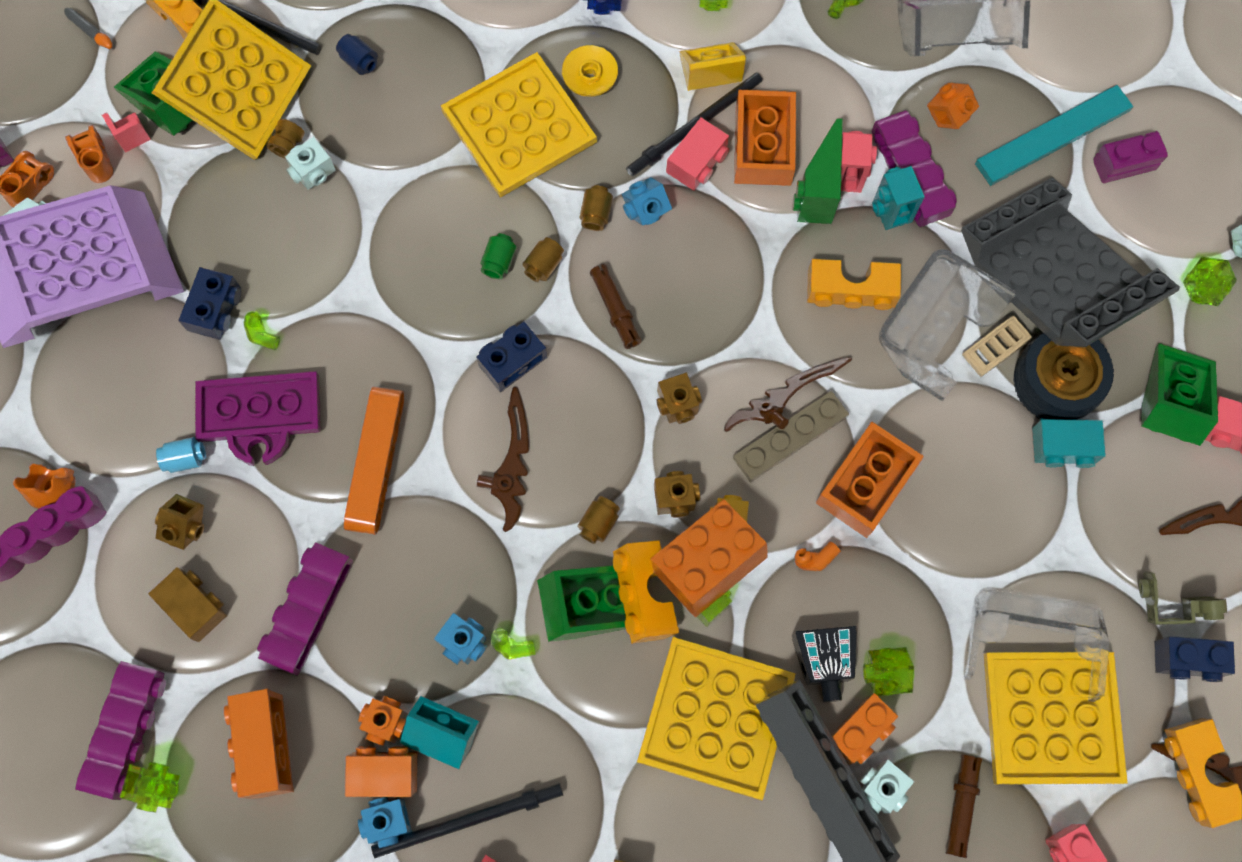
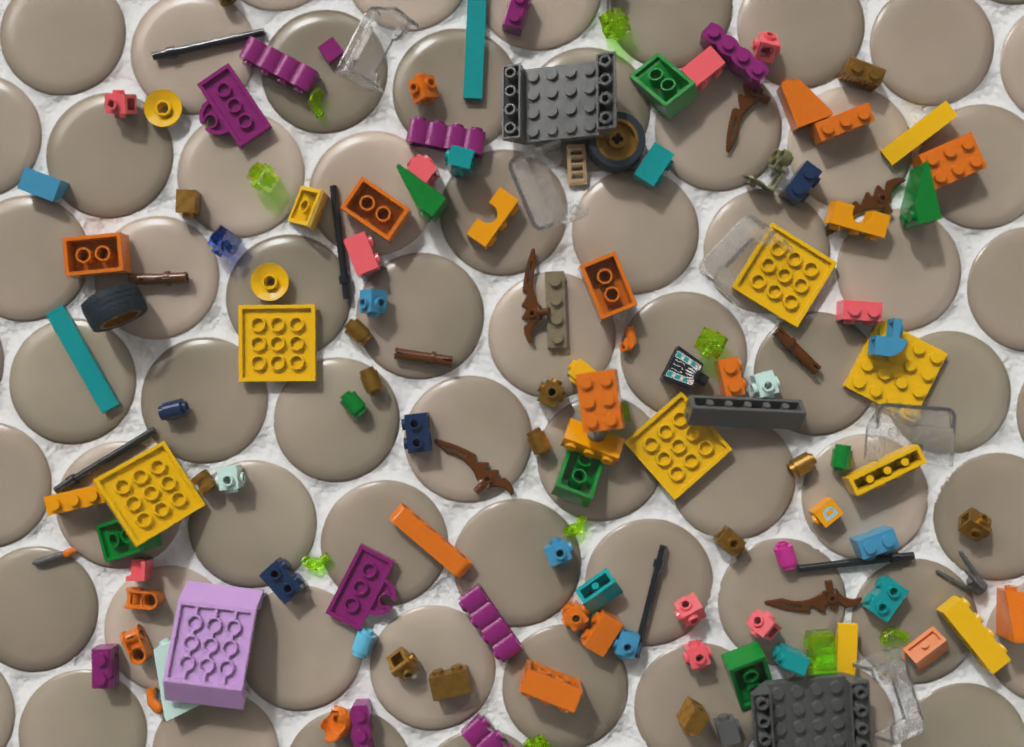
camera: 55 degrees left, 15 degrees up
pearl gold brick [656,372,702,424] -> none

